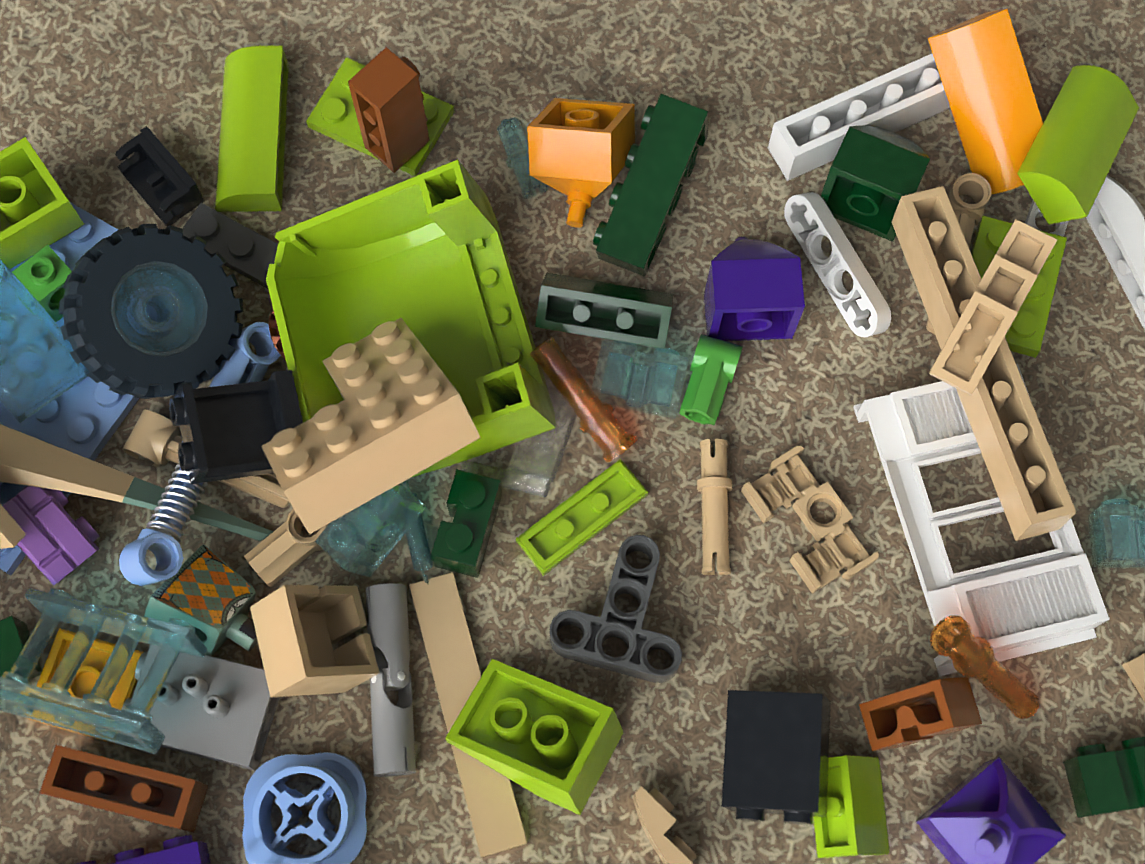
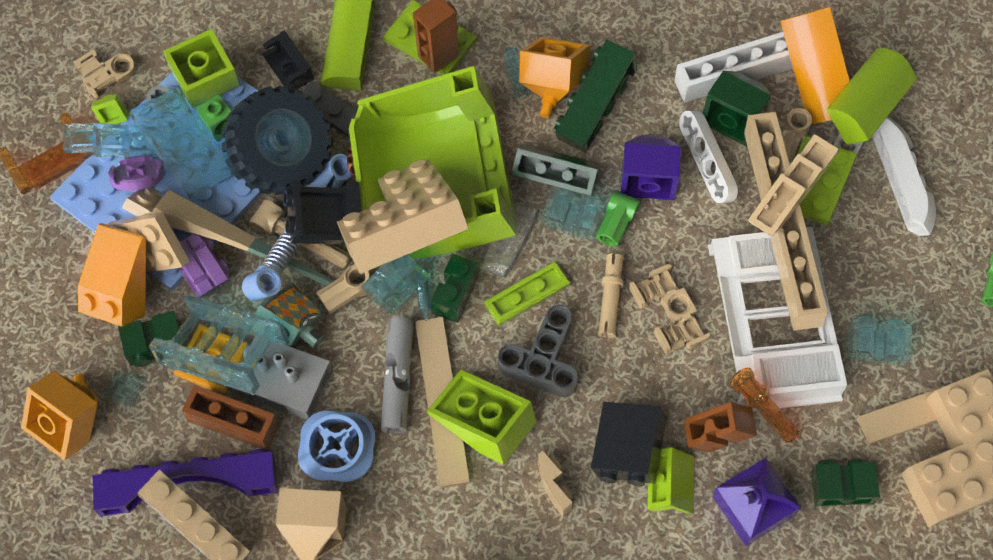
camera: 10 degrees right, 5 degrees down
tan piece [250,585,380,697] -> none
clear orange pin [530,336,637,463] -> none

